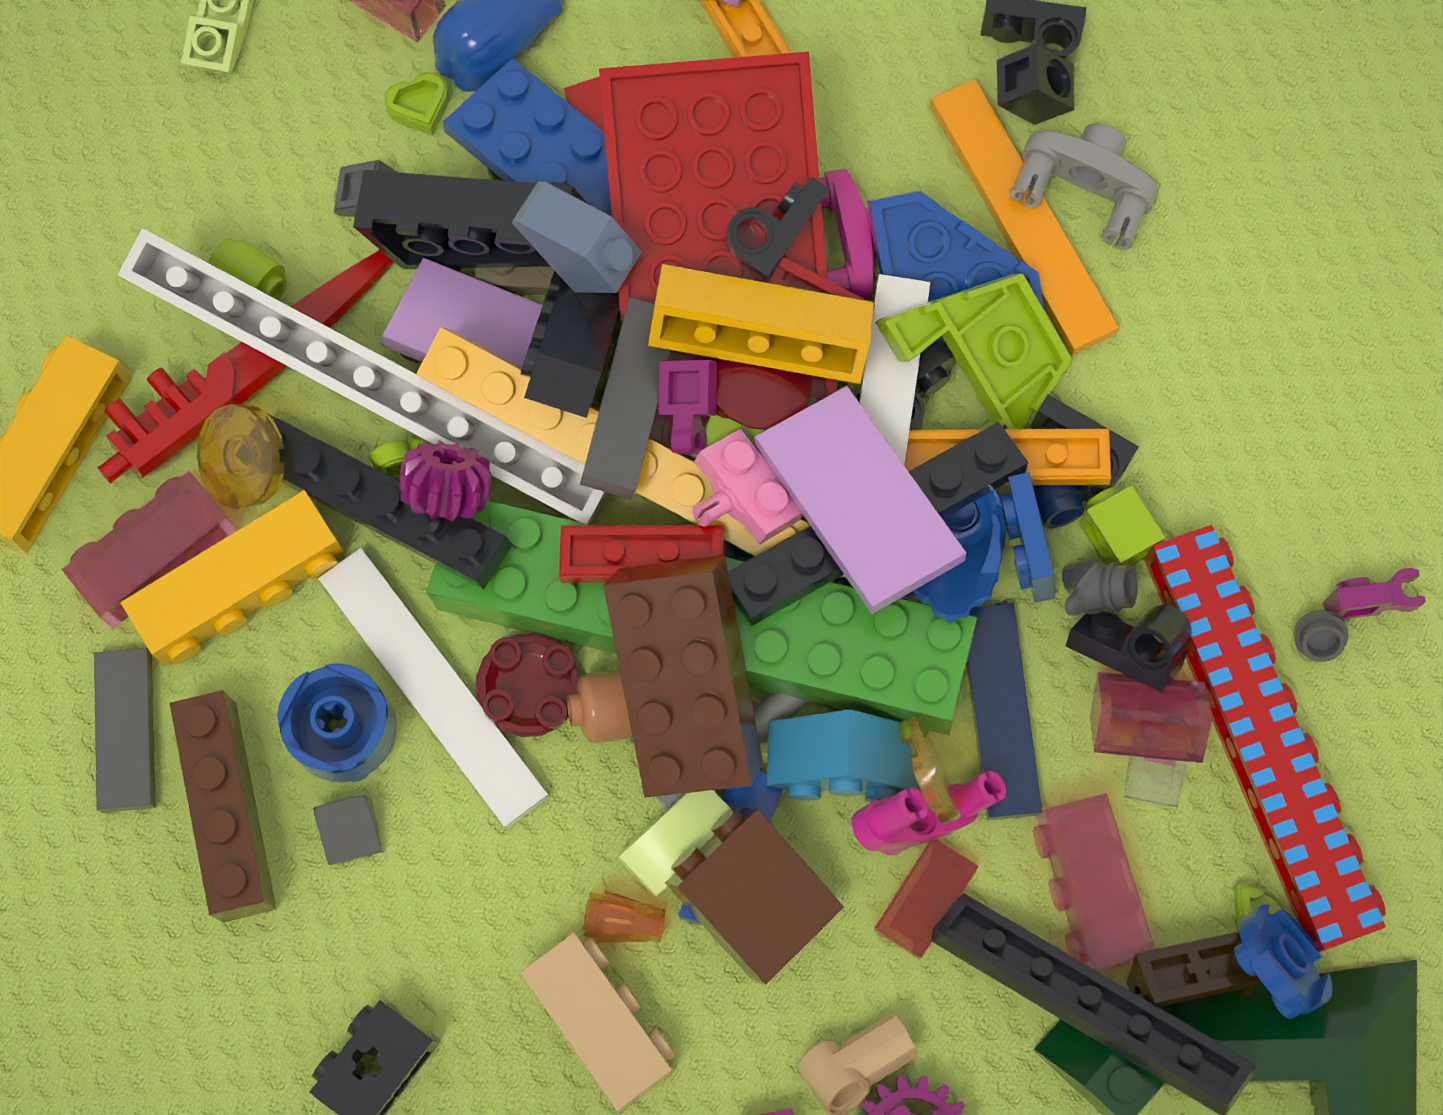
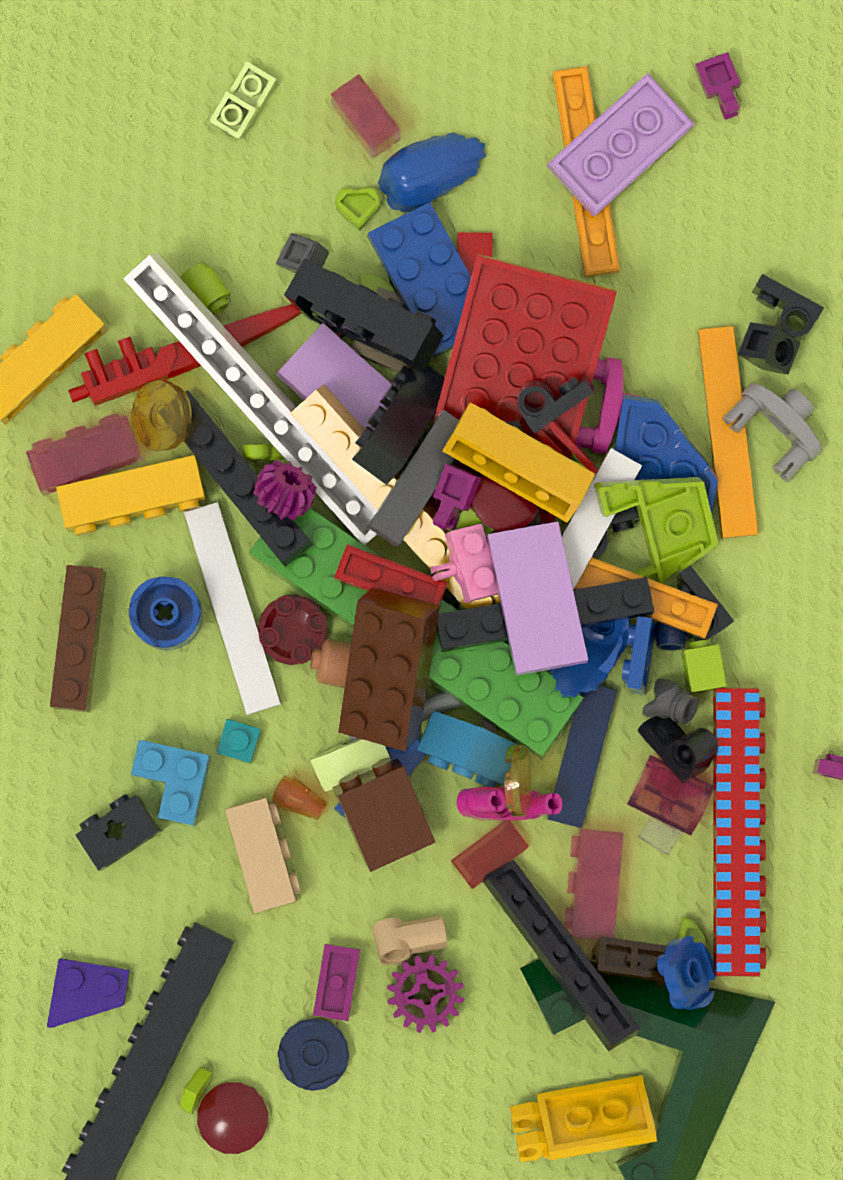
camera: 15 degrees right, 10 degrees up
dark grey tile [94,648,155,813] -> none
dark grey slope [313,795,382,866] -> none
sand blue slope [511,181,642,293] -> none
dark grey plate [1293,610,1349,662] -> none
none -> dark azure brick [131,740,211,826]
none -> teal plate [216,719,261,763]

